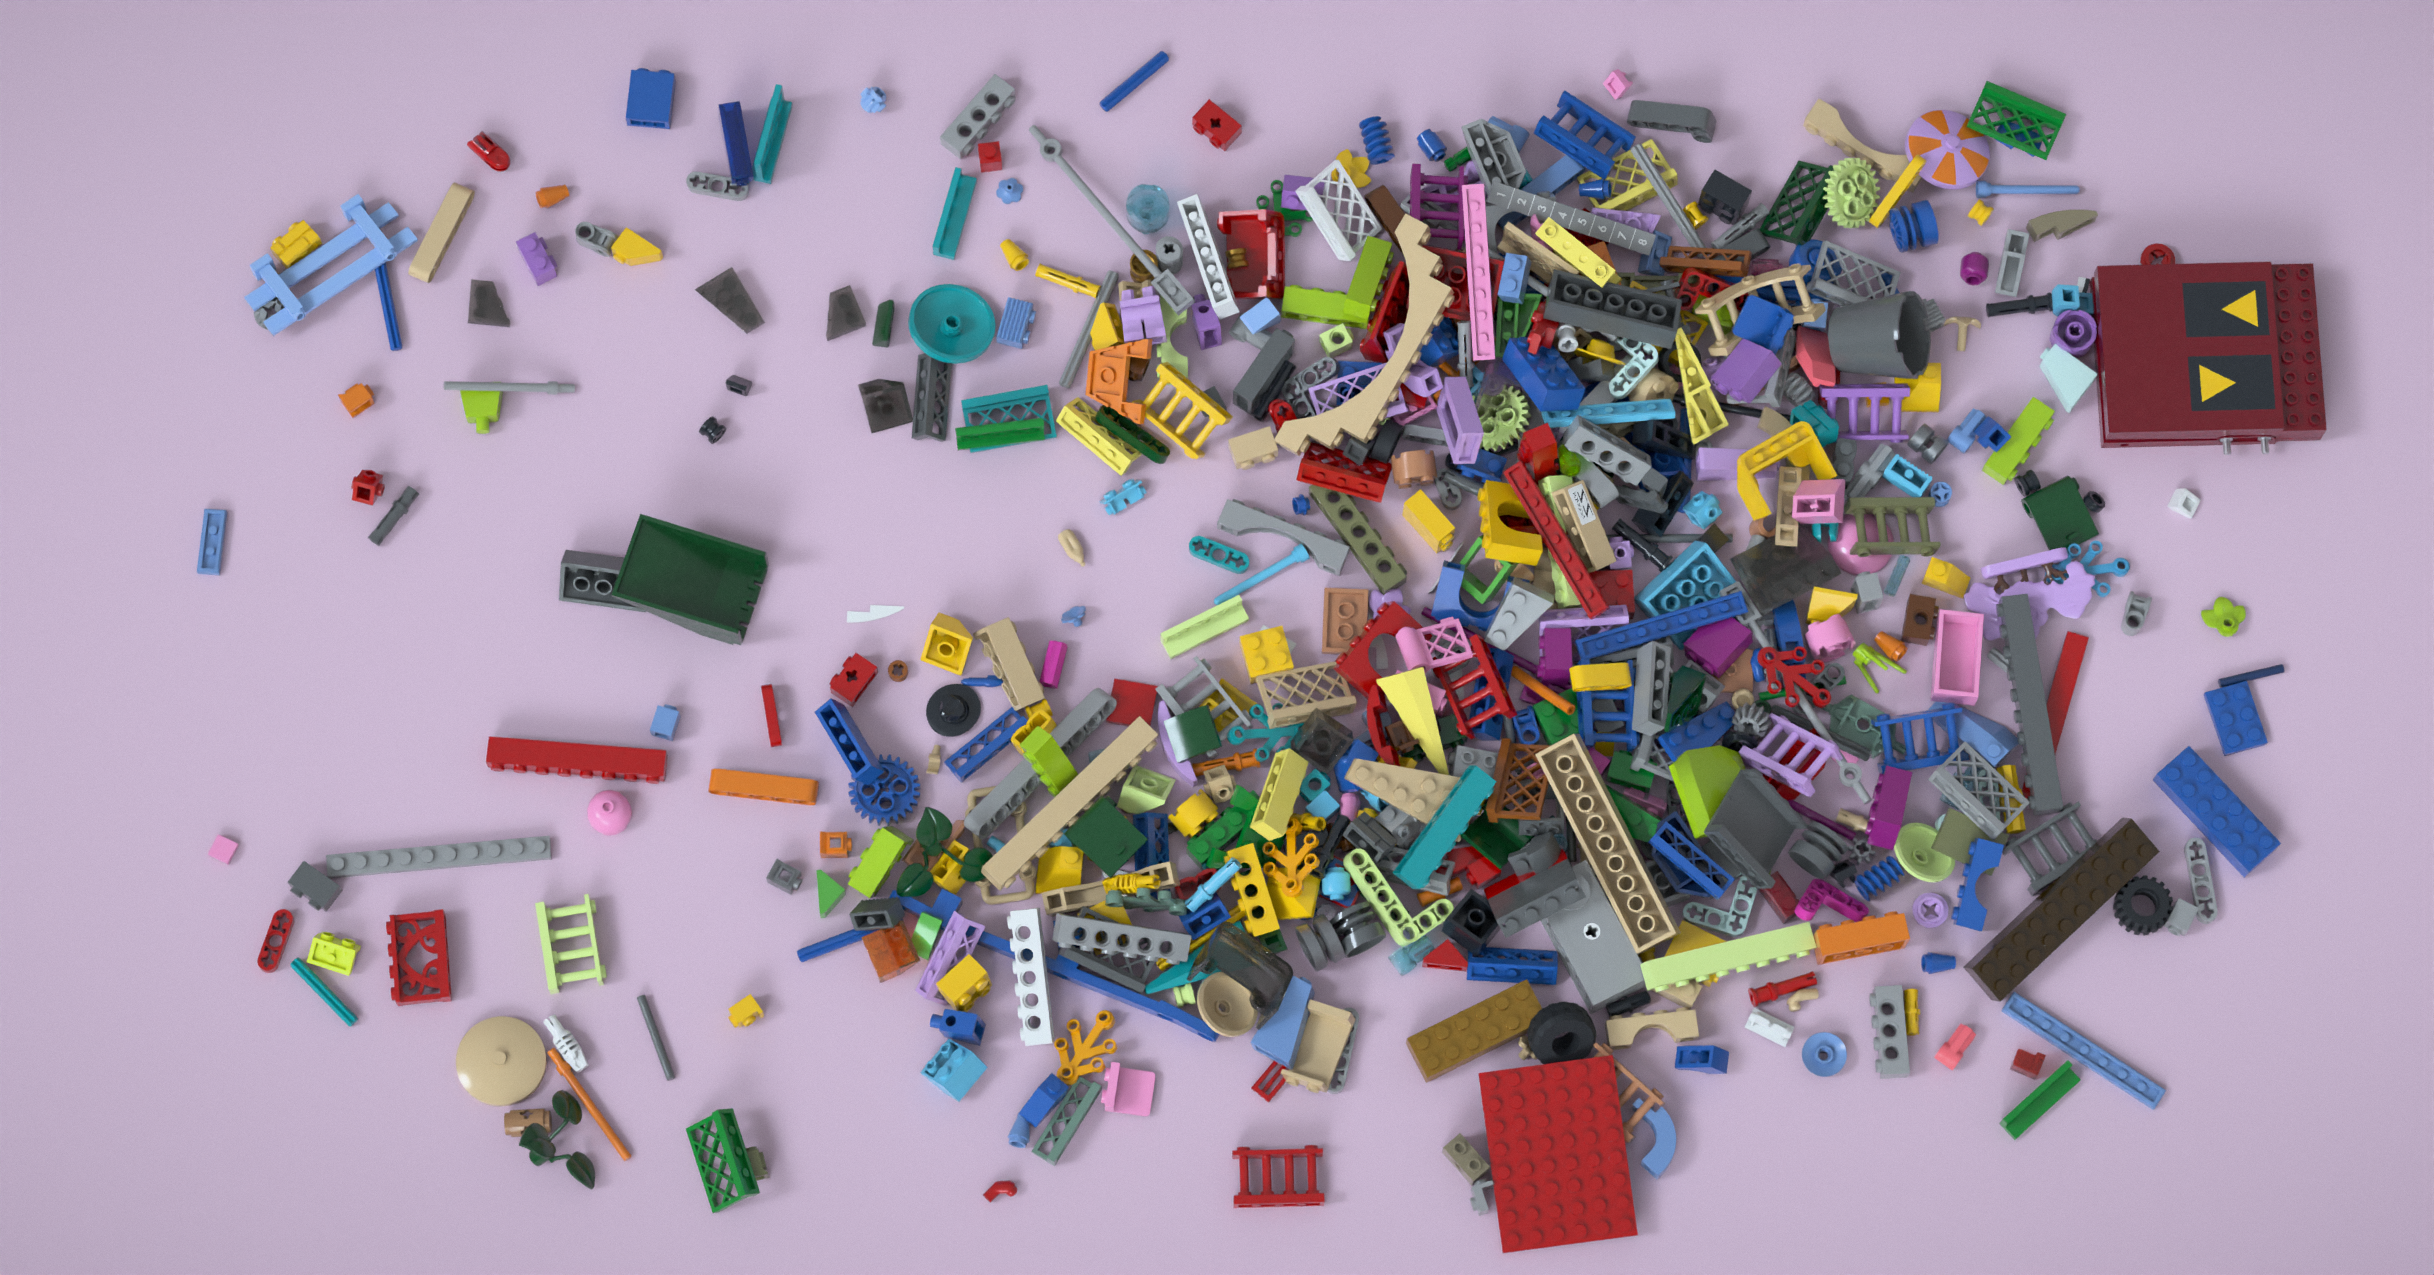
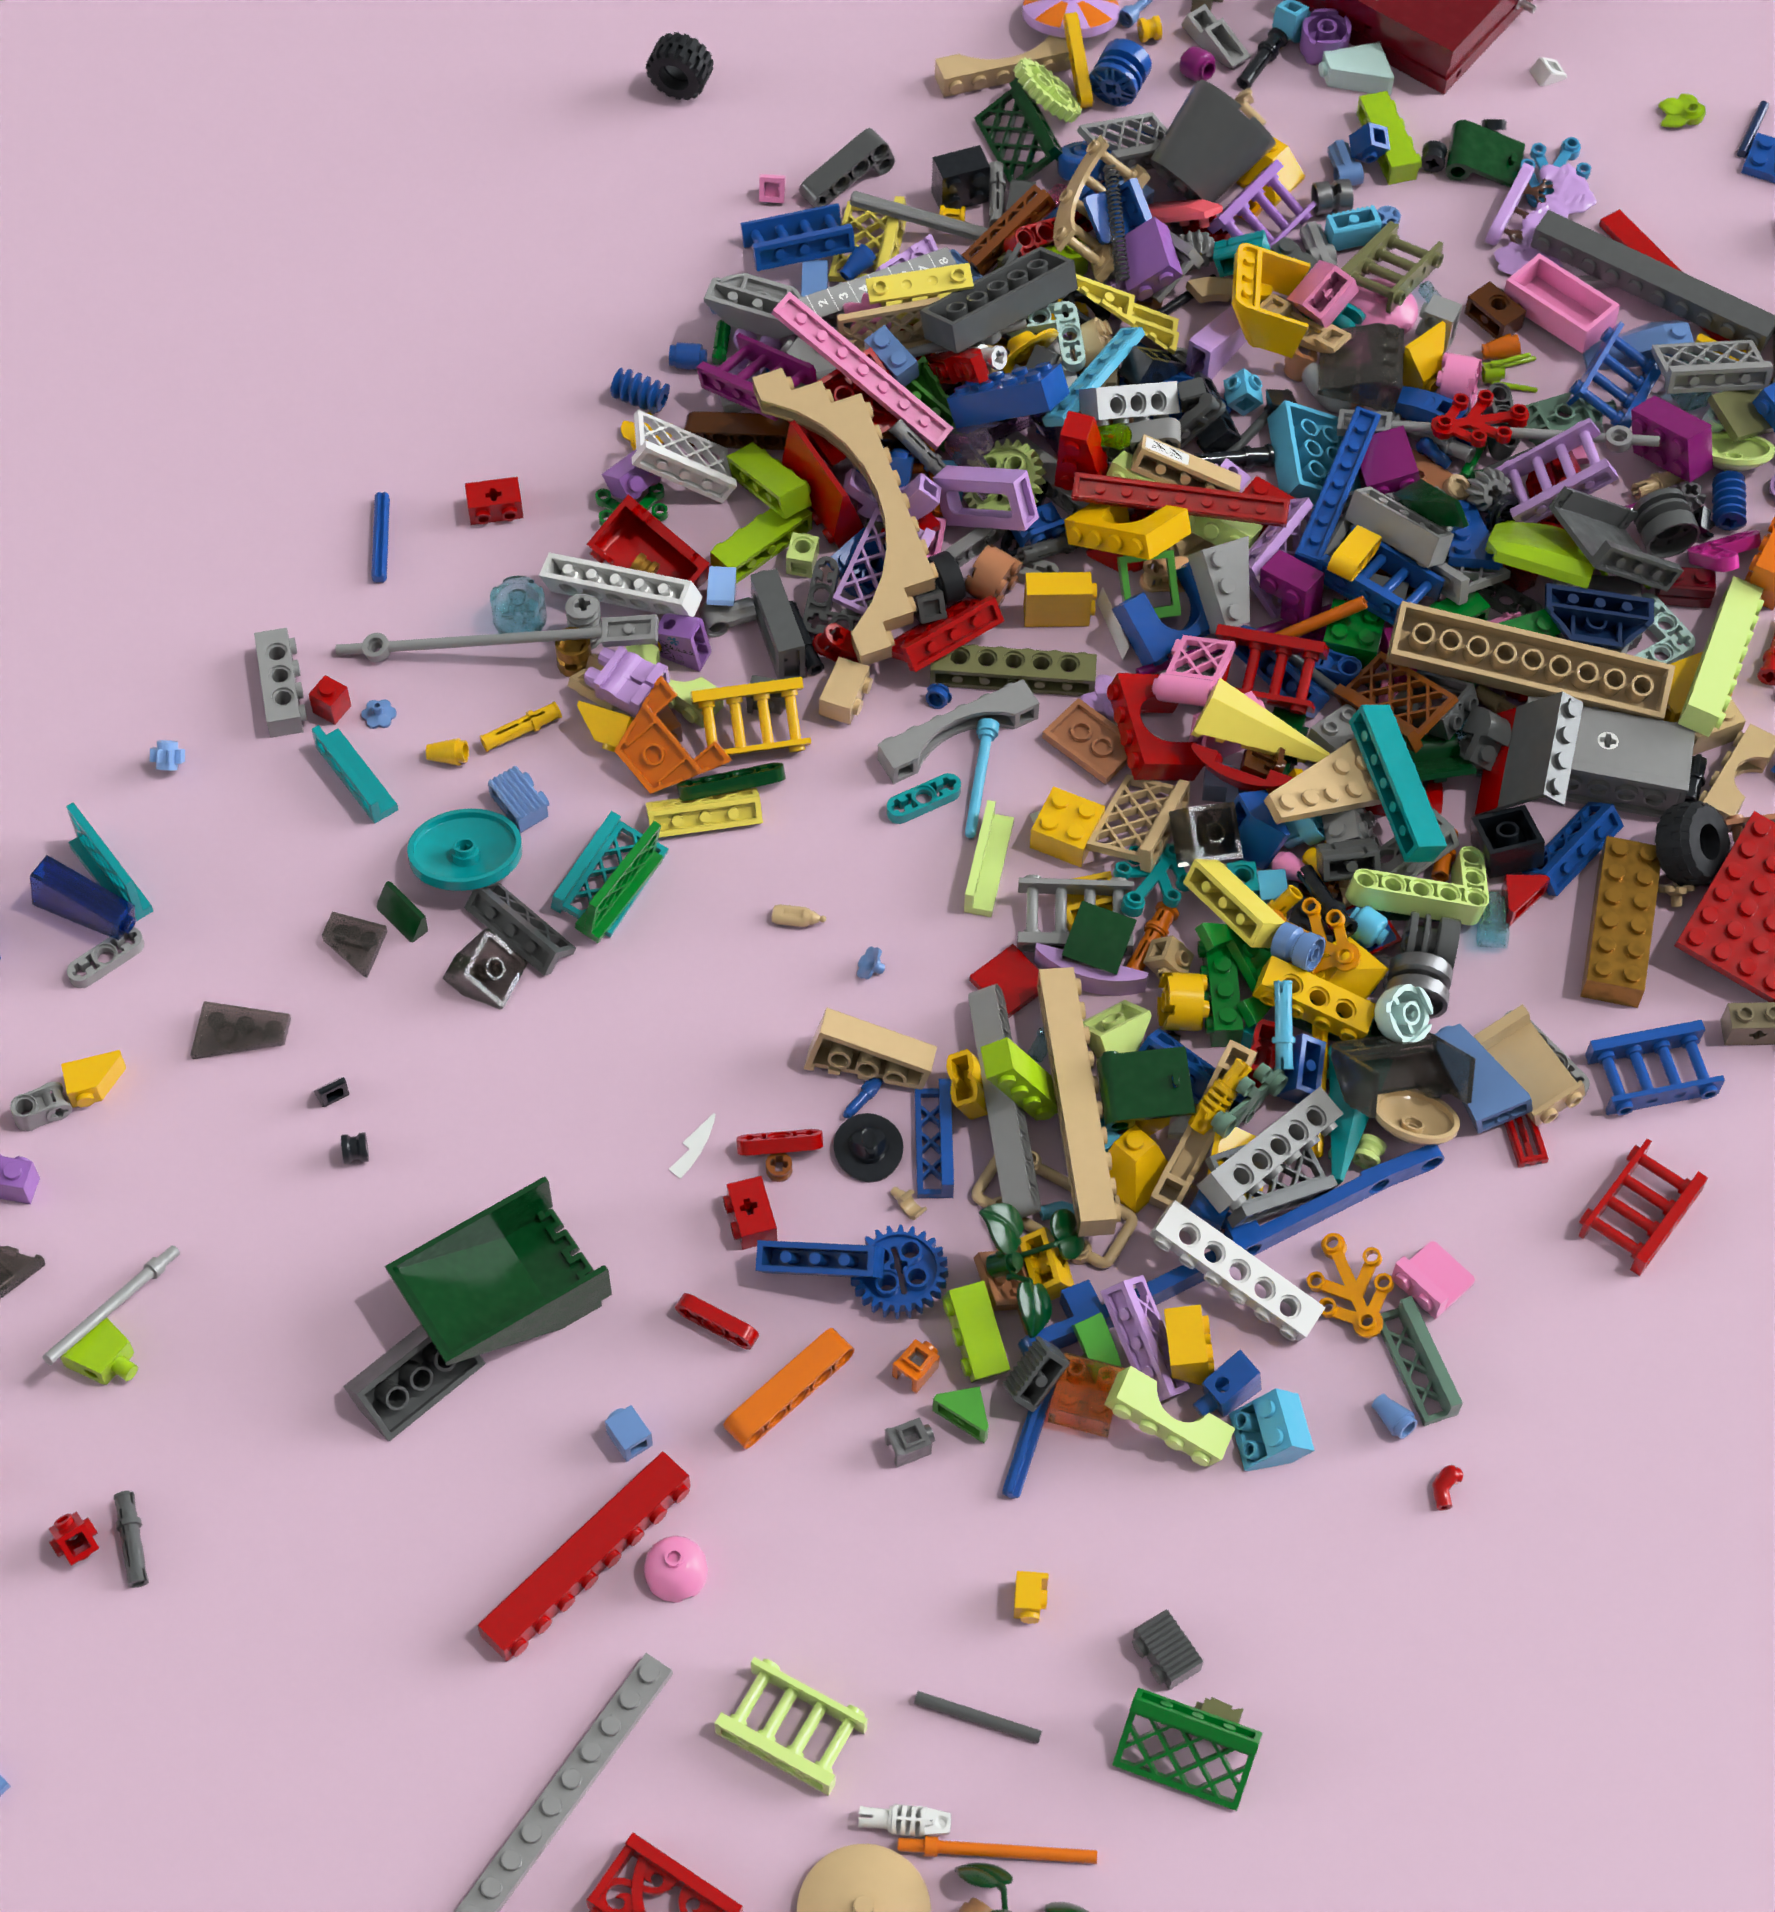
camera: 50 degrees left, 15 degrees down
yellow slope [920,612,973,676] -> none
blue slope [1019,1073,1069,1128] -> none
yellow bush [1025,698,1053,718] -> none
dark pink axle [1039,641,1068,689] -> none
light grey axle [1059,270,1119,388] -> none
medium azure hinge [1099,478,1147,515] -> none
red brick [1465,856,1502,889] -> none
blue fence [1648,822,1735,900] -> none
yellow slope [1921,557,1970,599] -> none
light grey piece [2121,591,2152,636] -> none
none -> red beam [736,1129,823,1156]
none -> dark grey piece [1104,164,1130,284]
none -> yellowish green arch [1104,1366,1235,1467]
none -> dark grey brick [1132,1609,1203,1690]
none -> medium blue wheel [1270,922,1326,972]
none -> light aqua cylinder [1374,984,1433,1043]
none -> blue fence [1585,1020,1725,1115]

